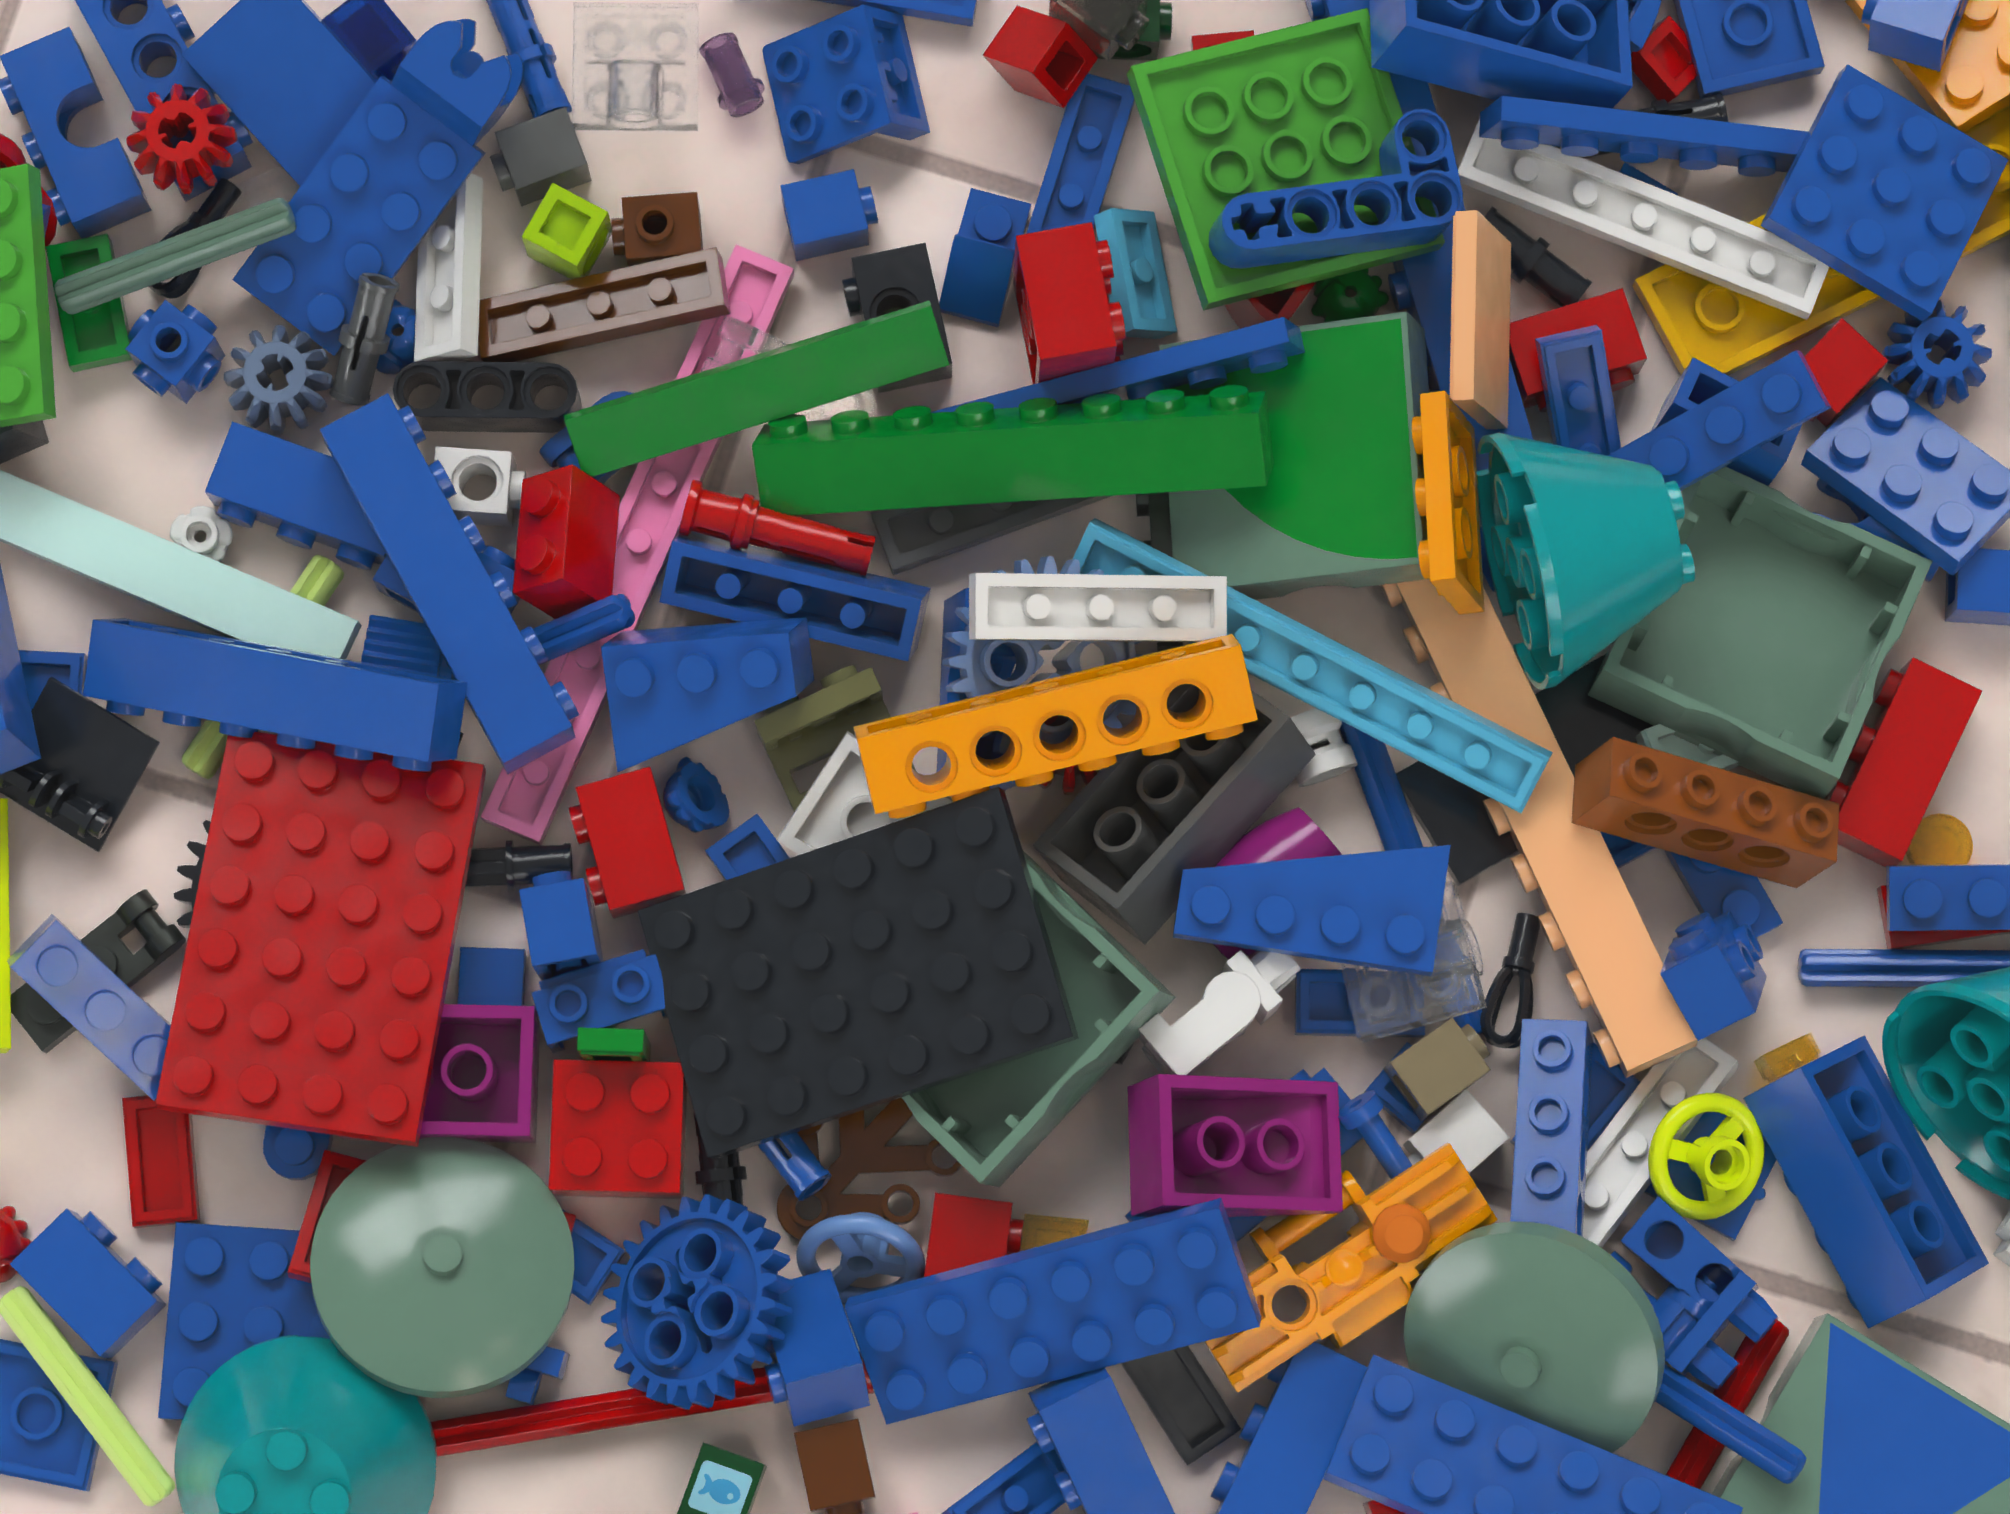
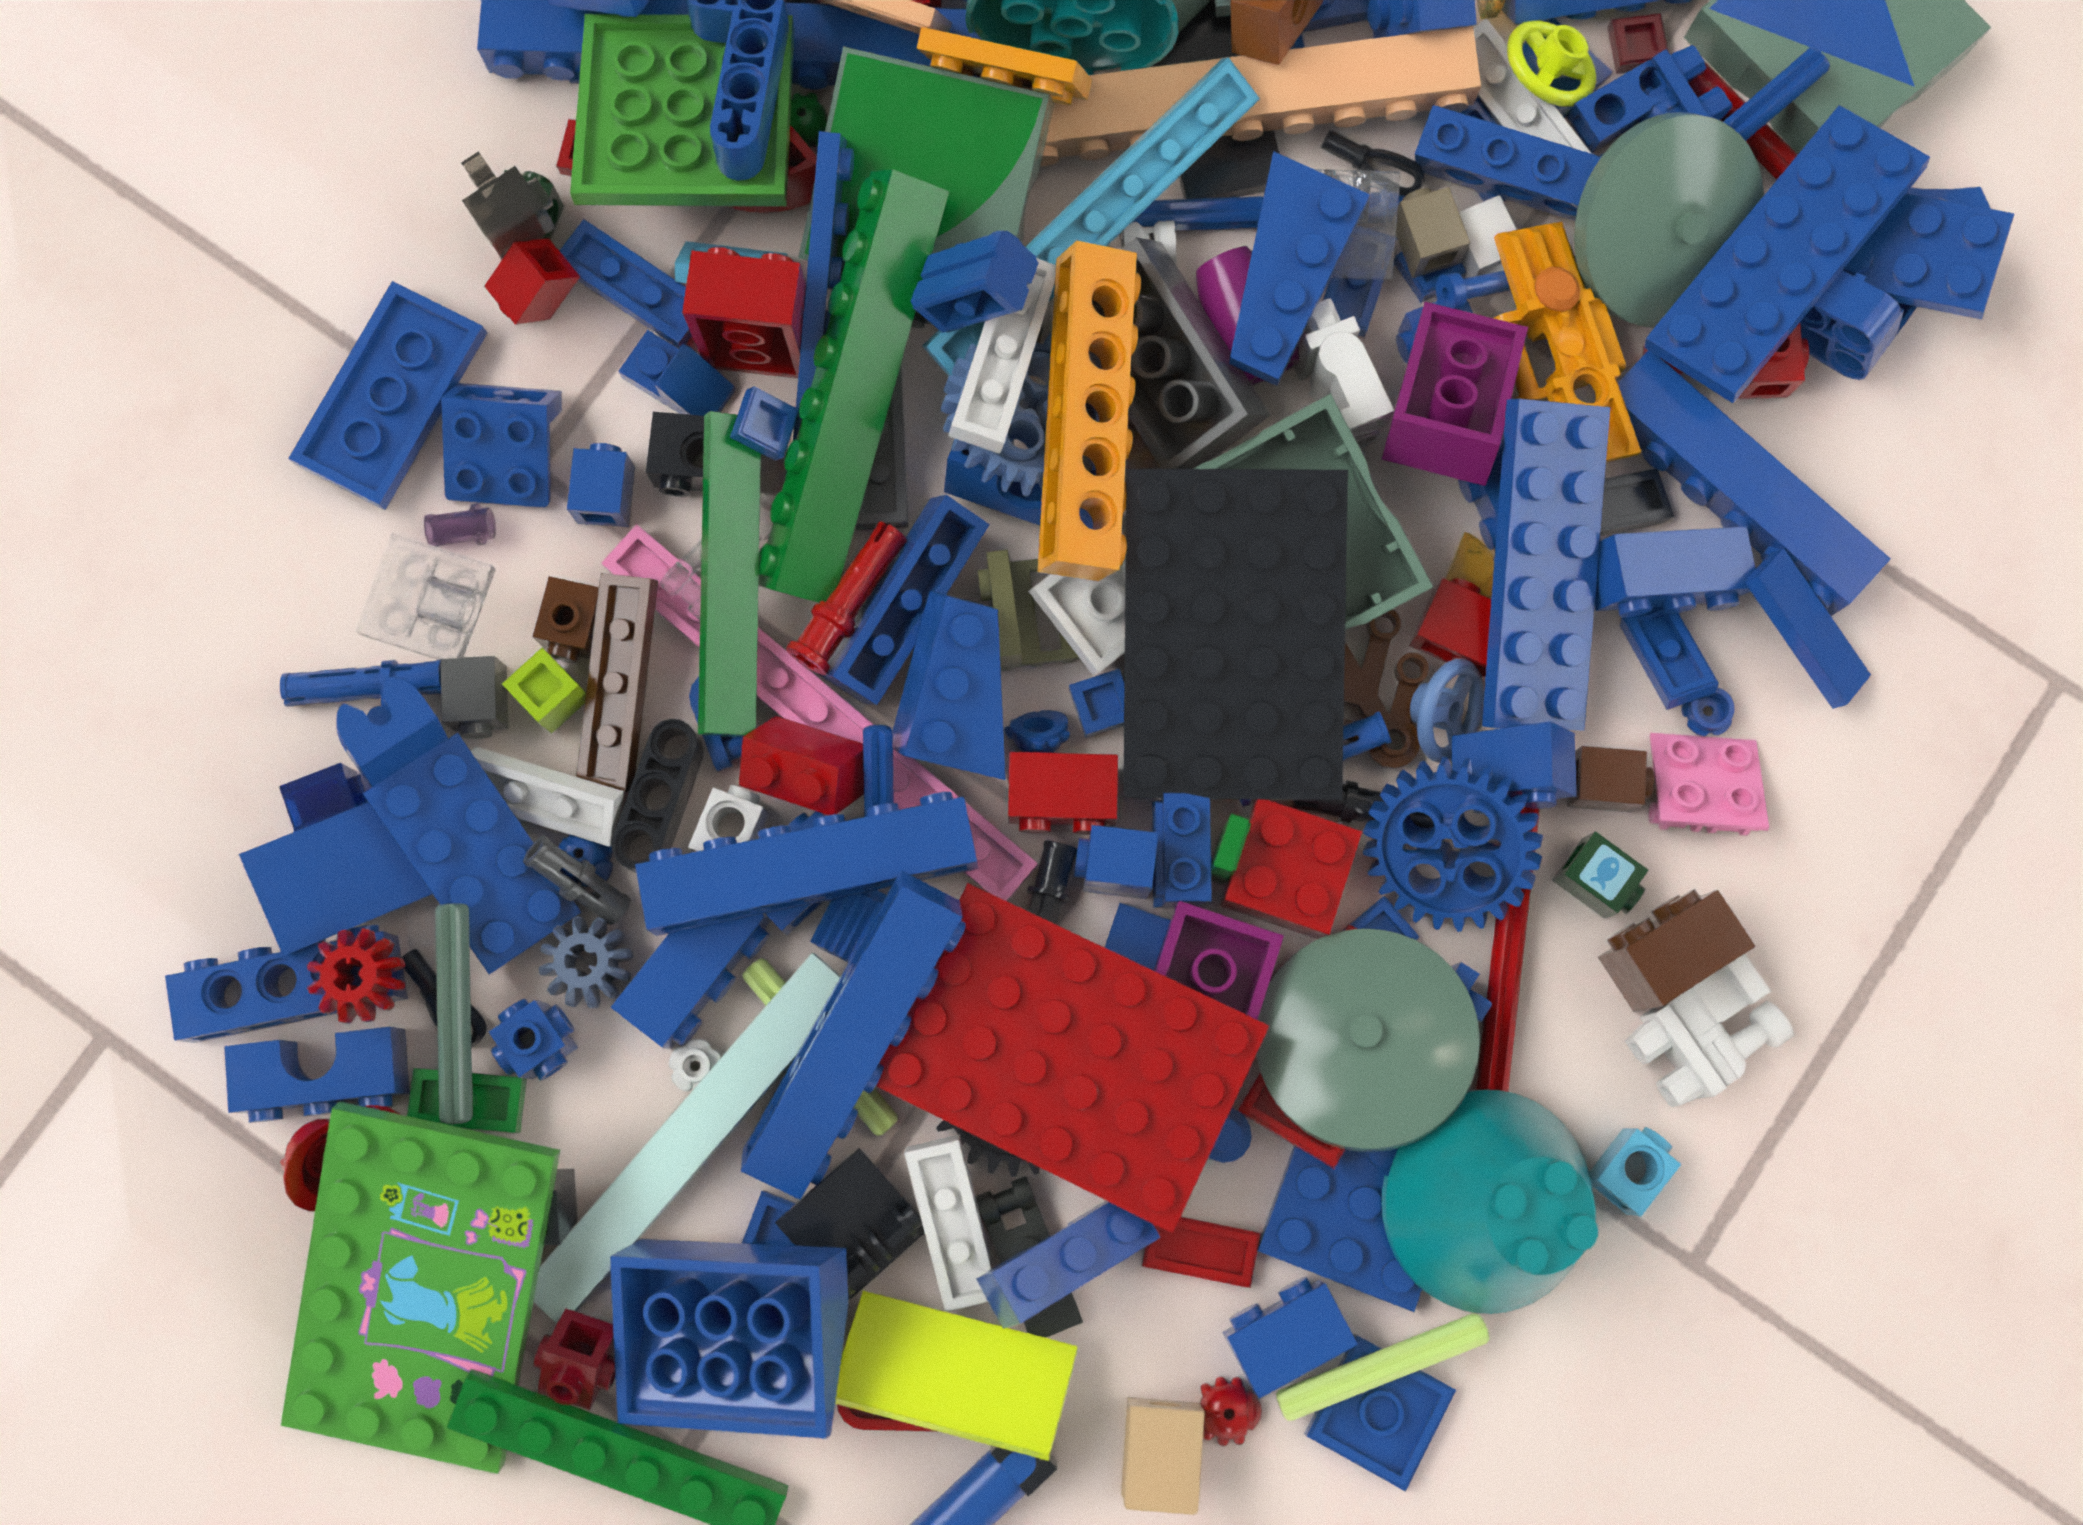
camera: 70 degrees left, 0 degrees up
none -> blue tile [730,386,799,461]
none -> white plate [904,1134,994,1312]
none -> blue brick [911,230,1039,333]
none -> dark red tile [1607,13,1669,74]

